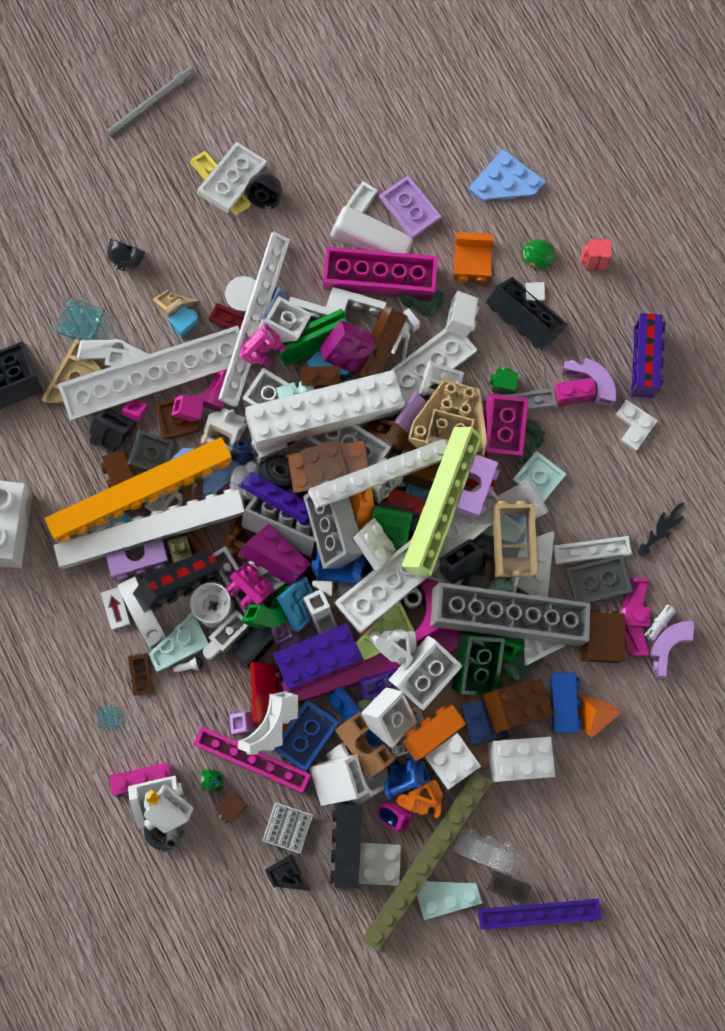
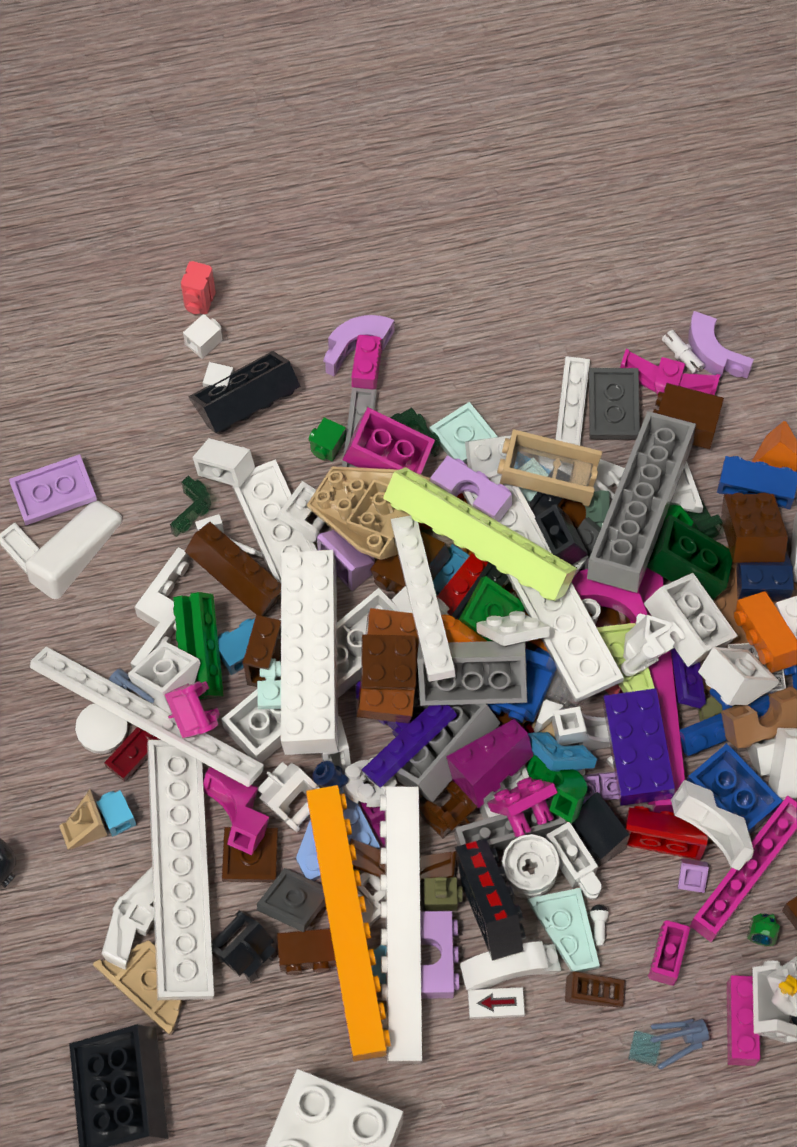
camera: 75 degrees left, 10 degrees down
clear light blue plate [55,297,105,341] -> none
dark pink plate [122,399,148,421] -> none
wheel [259,454,292,491] -> none
magenta brick [320,320,376,374] -> none
dark pink brick [323,247,438,299] -> none
reddish brown brick [365,419,409,451] -> none
orange panel [453,232,494,284] -> none
light blue plate [468,149,546,202] -> none
green hair [521,239,556,270] -> none
white plate [615,400,658,452] -> none
dark purple brick [631,313,666,398] -> none
black piece [637,502,684,557] -> none
none -> white brick [183,314,222,359]
none -> dark pink brick [648,920,690,986]
none -> sand blue plant [650,1019,709,1070]

